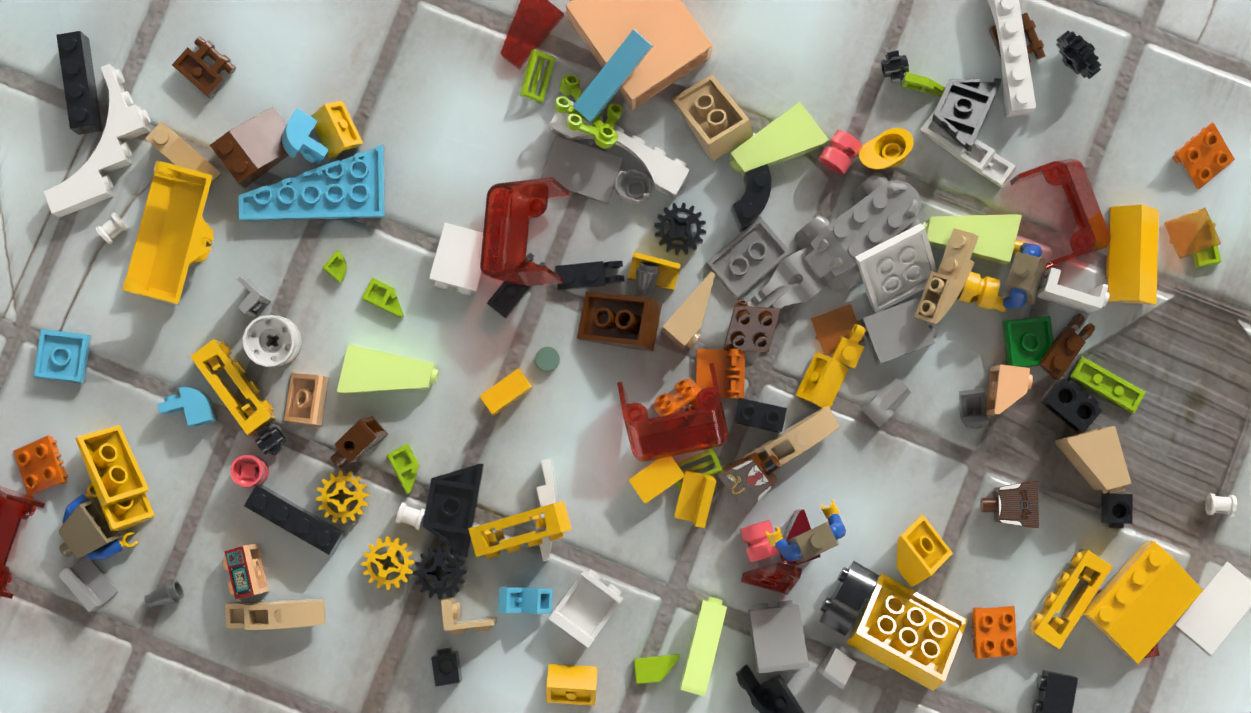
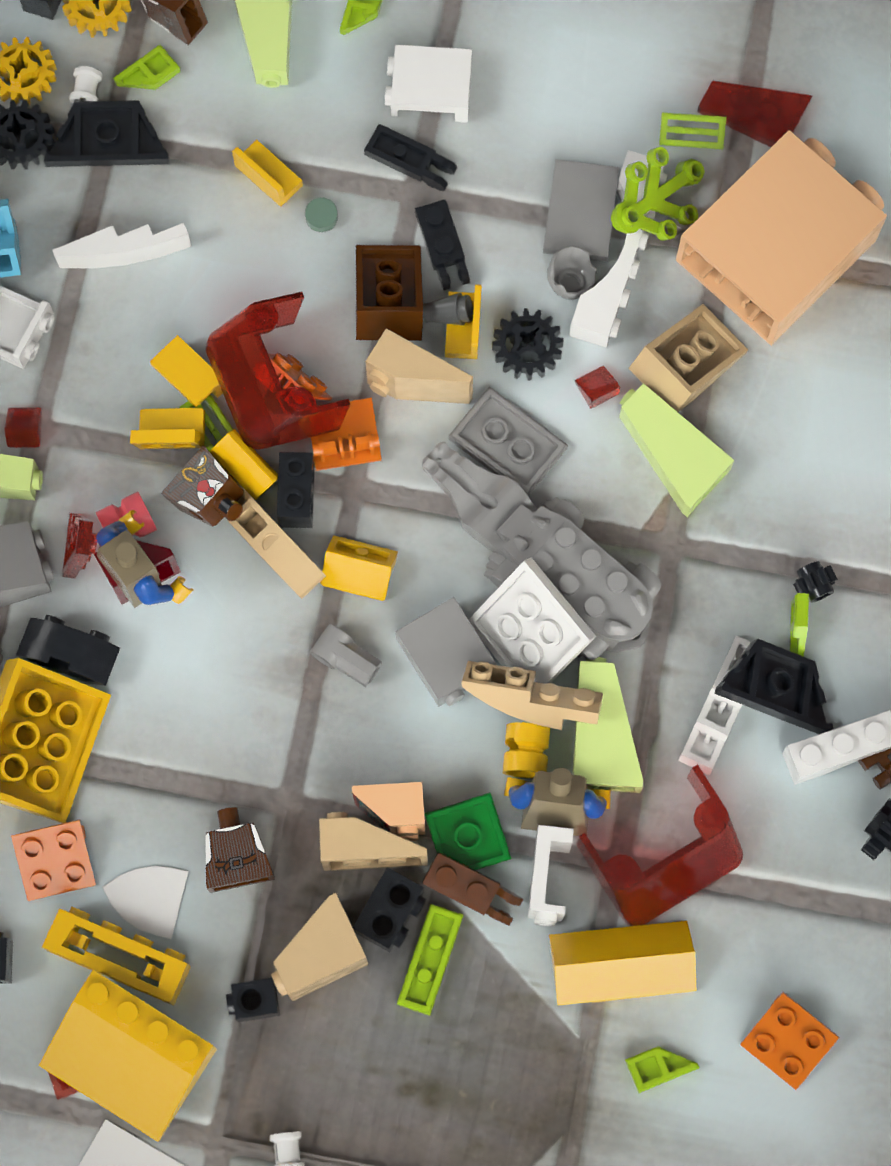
camera: 80 degrees right, 10 degrees down
yellow brick [468,501,572,559] -> none
clear red windscreen [480,177,570,286] -> none
medium azure tile [573,30,653,122] -> none
reddish brown hinge [723,299,780,352] -> none
black brick [731,164,771,231] -> none
clear orange piece [811,304,865,356] -> none
coral wheel [818,130,863,175] -> none
yellow plate [832,324,866,369] -> none
yellow piece [859,128,914,170] -> none
yellow slope [896,514,953,587] -> none
dark grey bracket [959,388,990,429] -> none
clear orange piece [1164,208,1221,259] -> none
none -> clear red slope [4,407,42,448]
none -> white sticker [102,866,189,939]
none -> yellow panel [210,429,278,500]
none -> tan slope [319,812,428,871]
none -> clear red slope [574,365,621,409]

